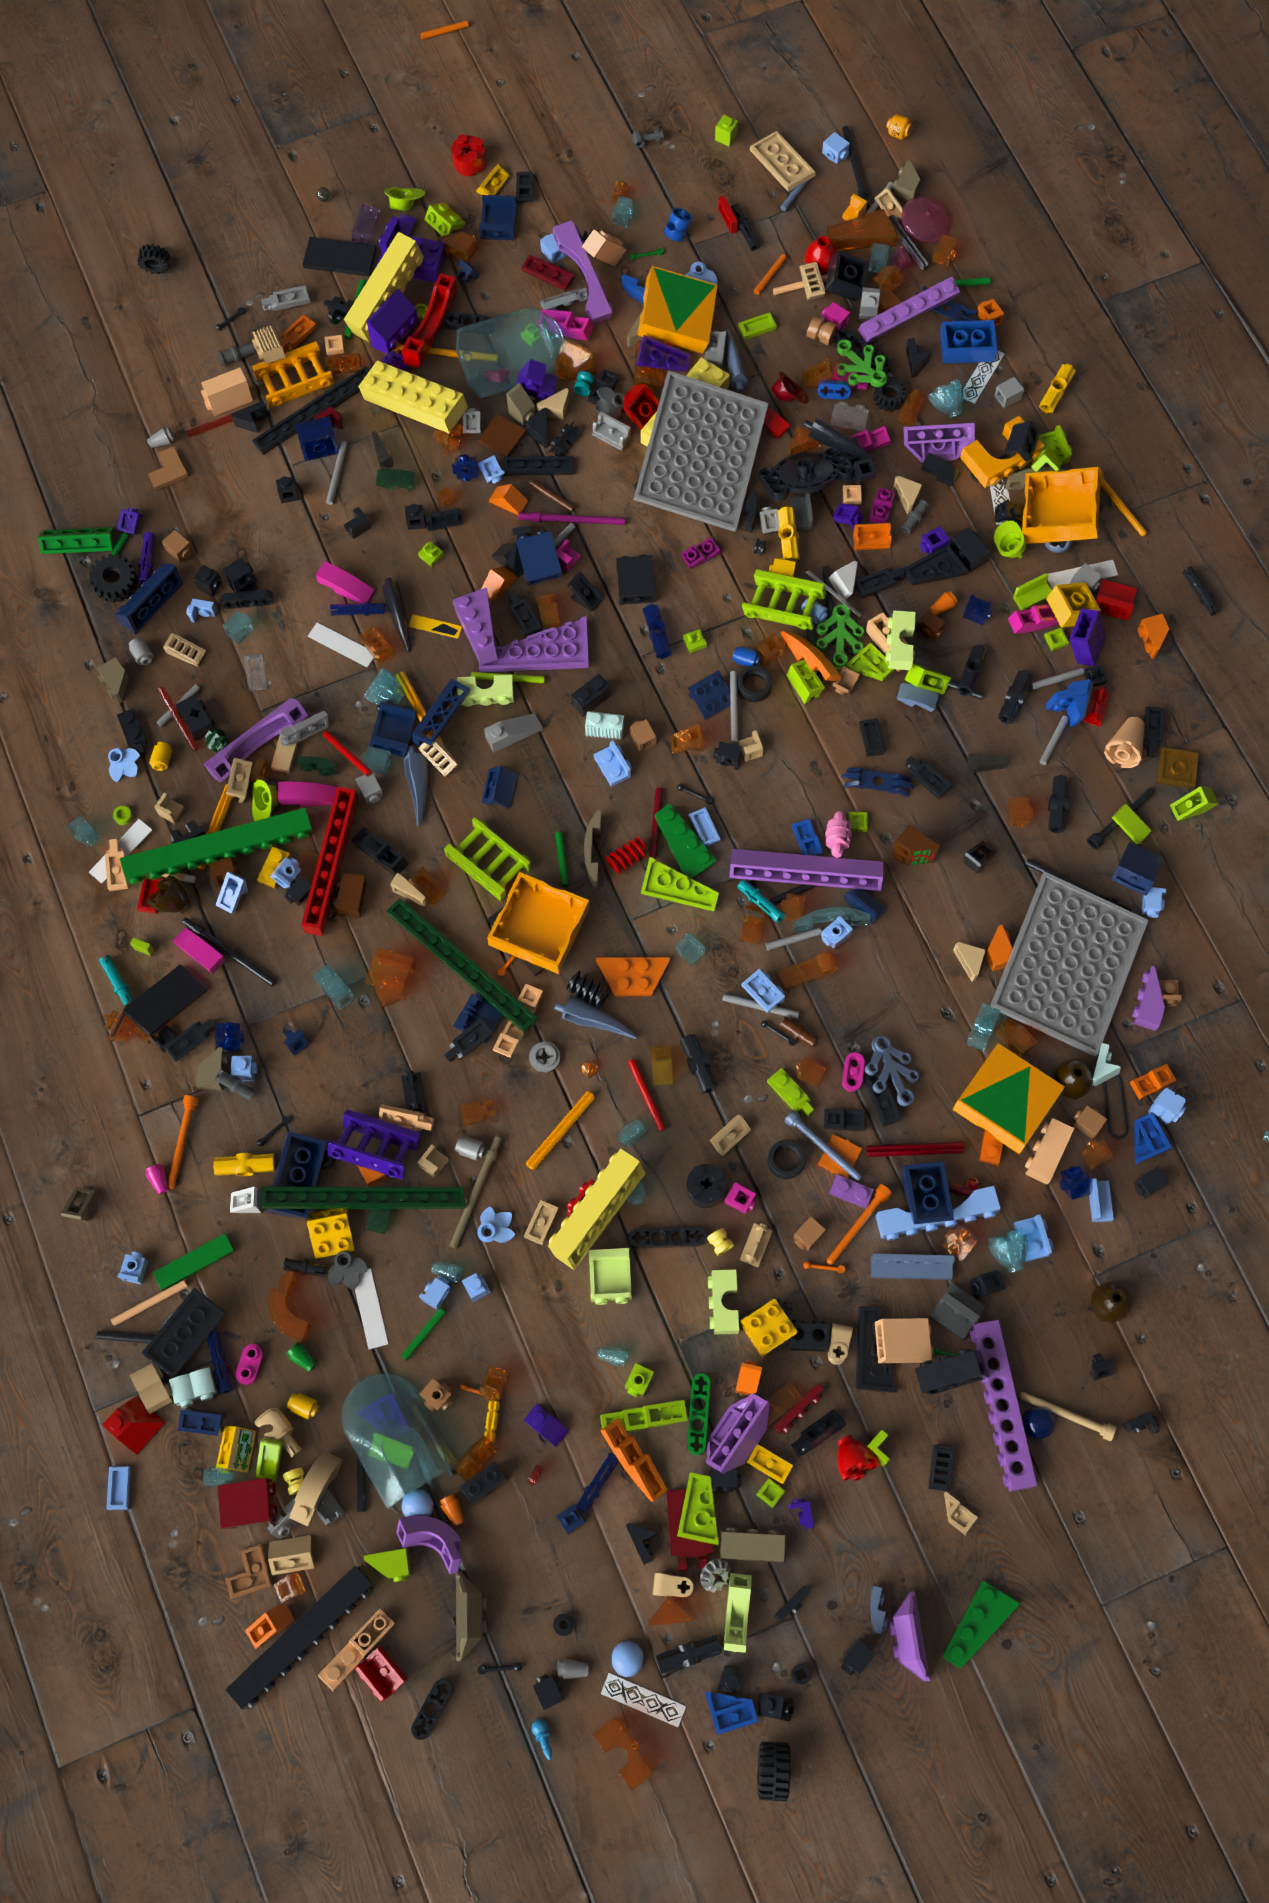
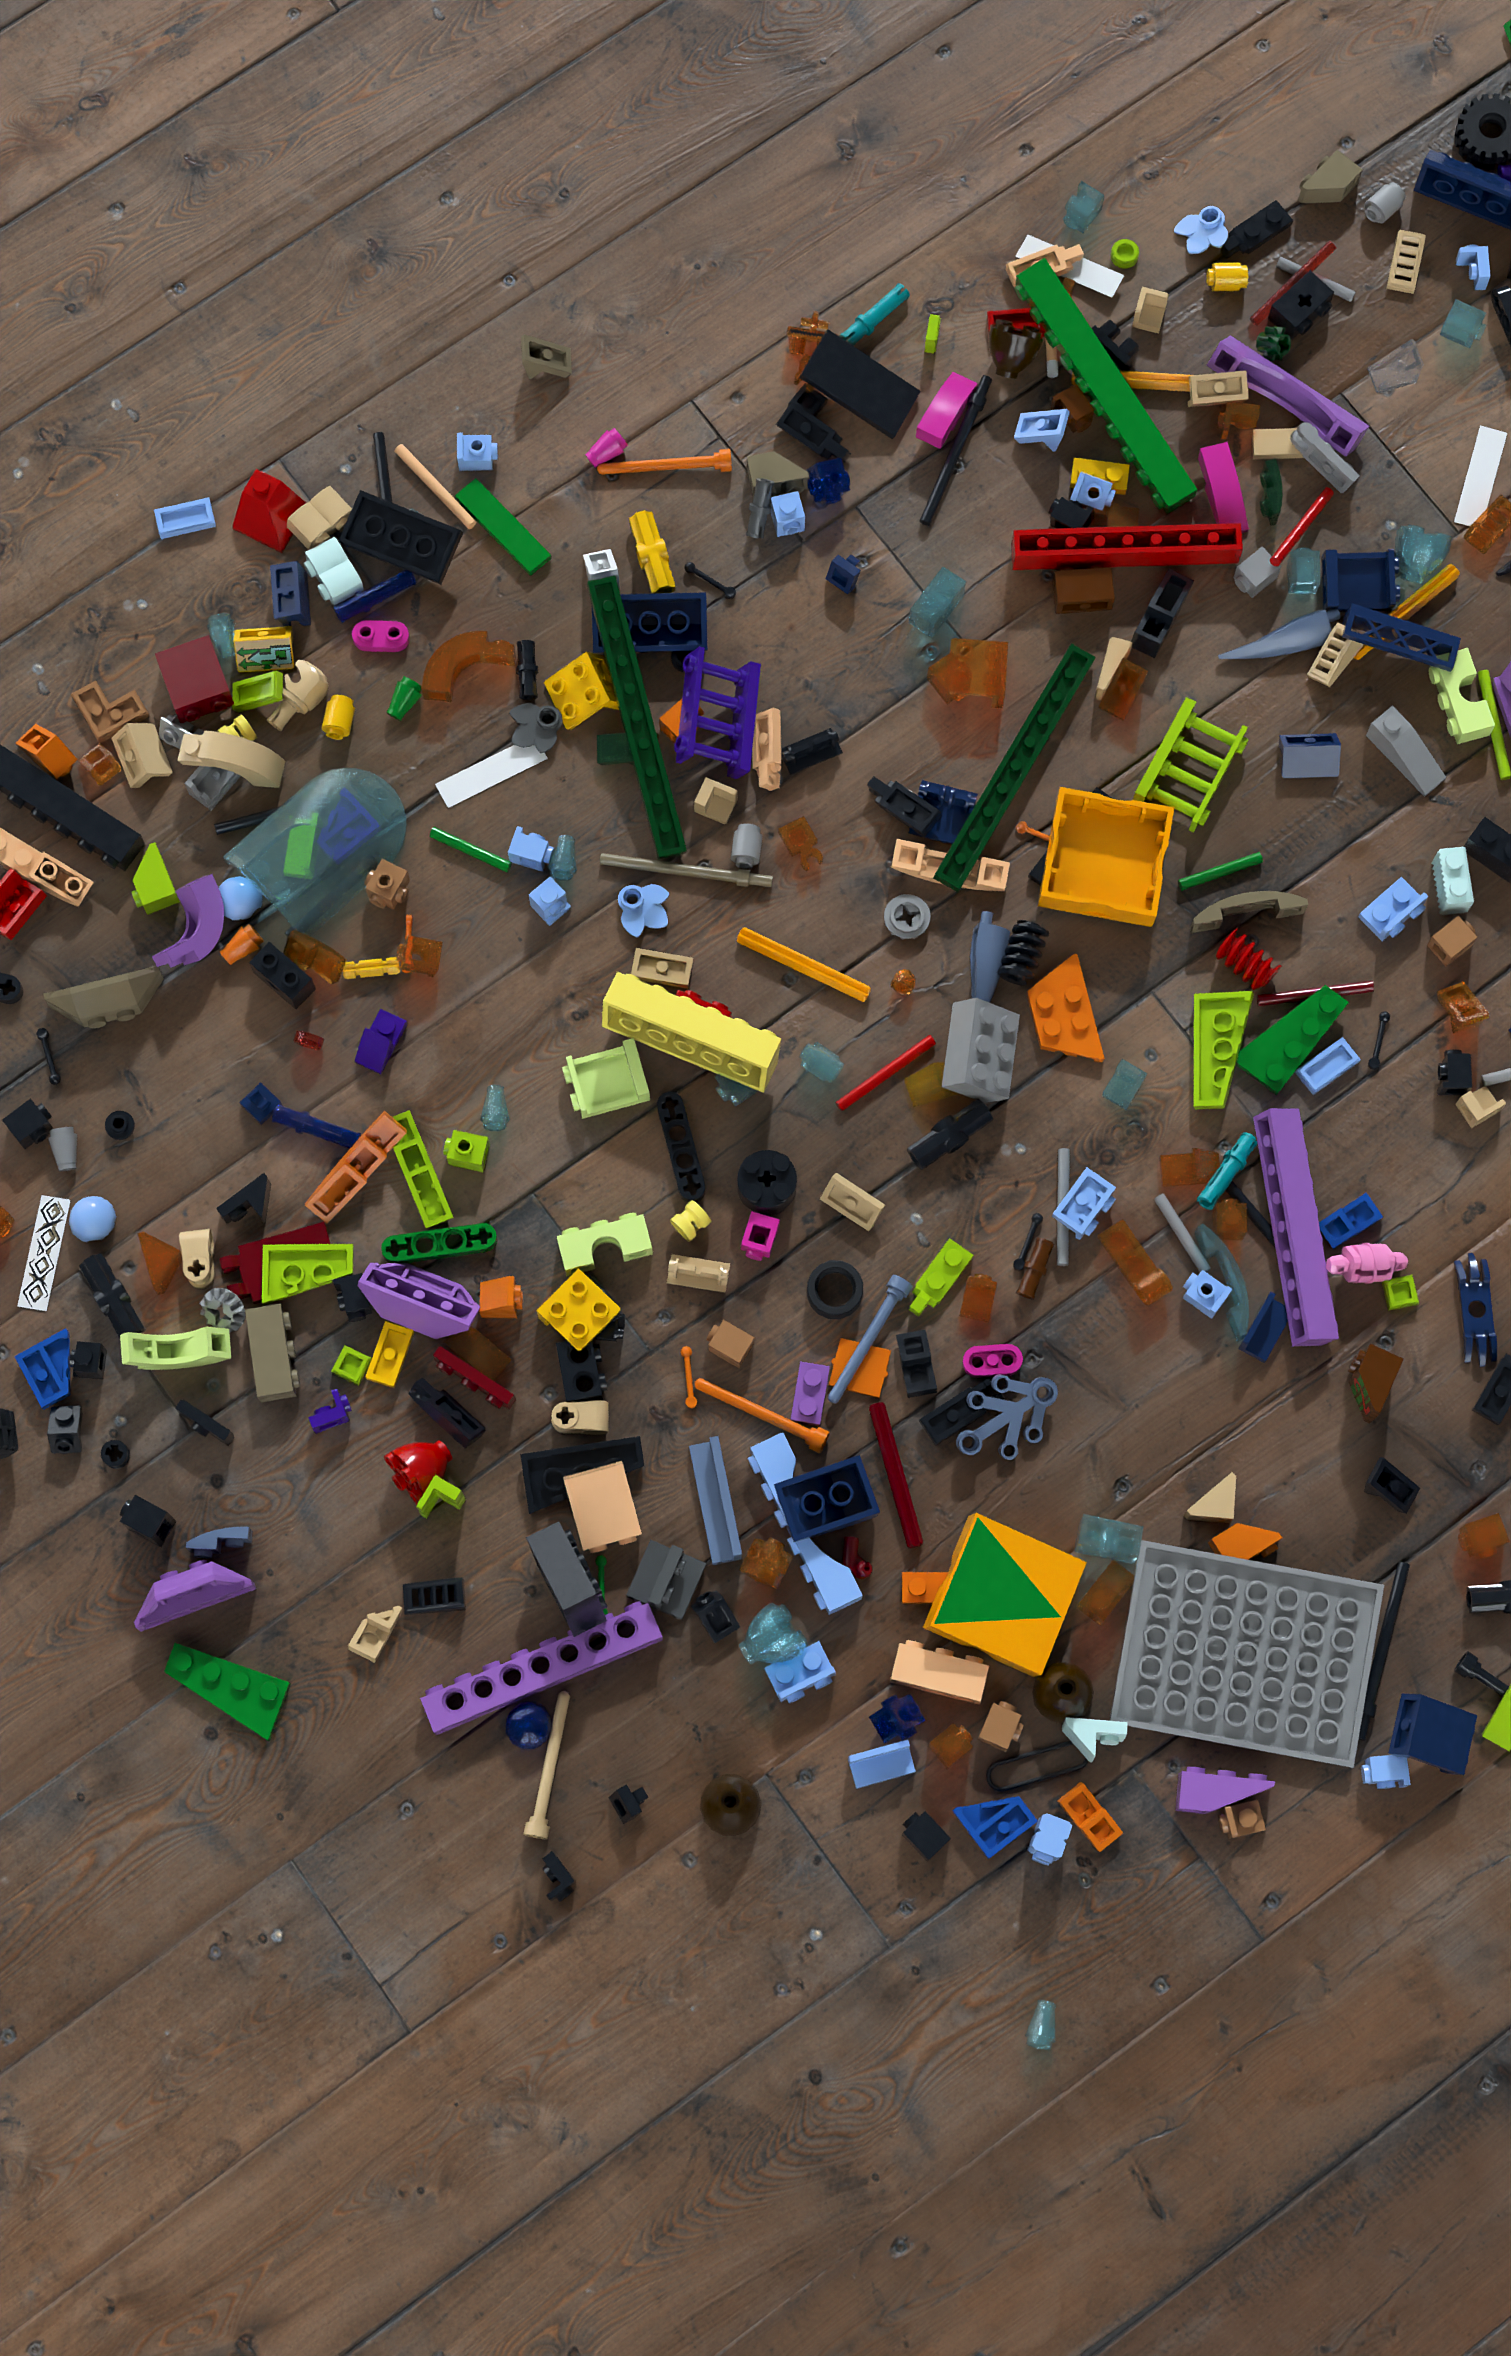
camera: 75 degrees right, 5 degrees up
lime piece [252,780,279,821] -> none
none -> light grey brick [942,998,1020,1103]

